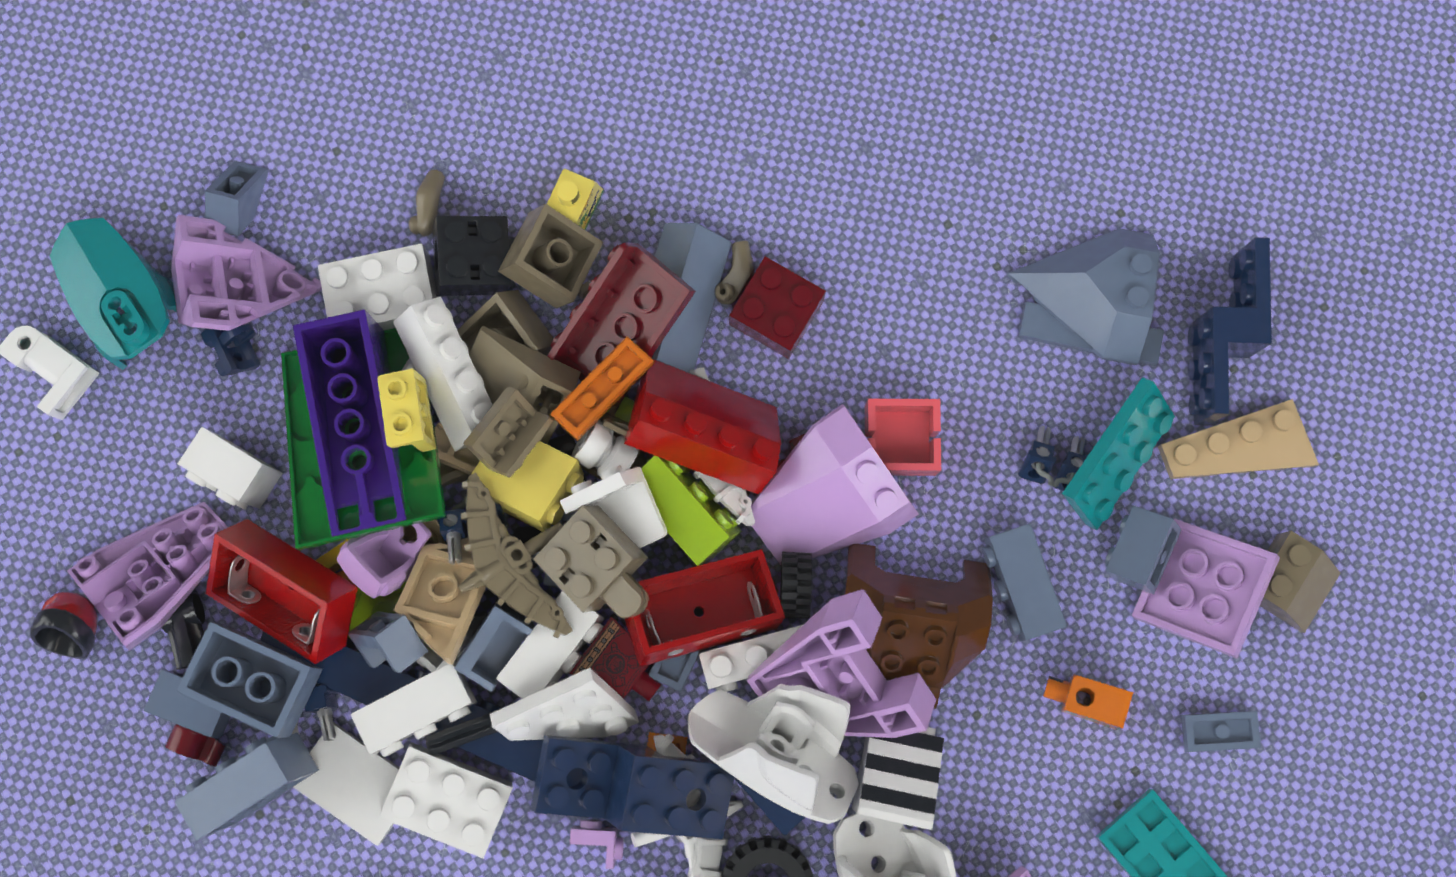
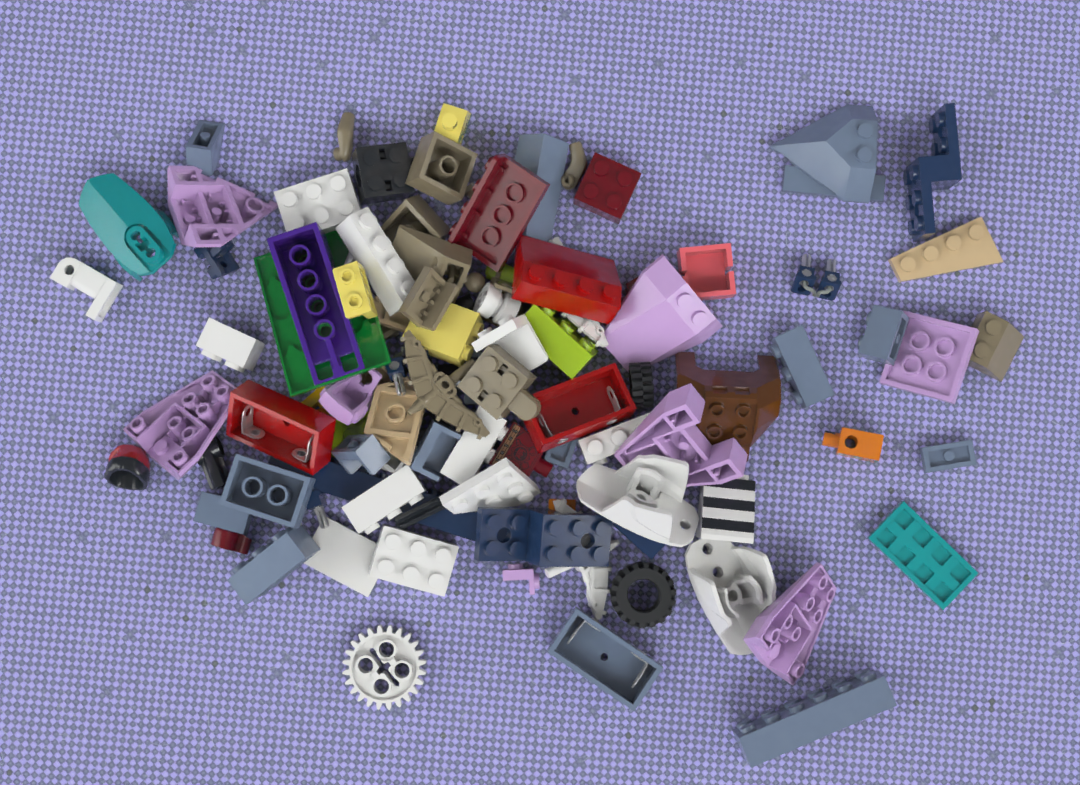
camera: 10 degrees left, 5 degrees up
orange tile [550,336,654,441] -> none
teal plate [1062,377,1175,530] -> none

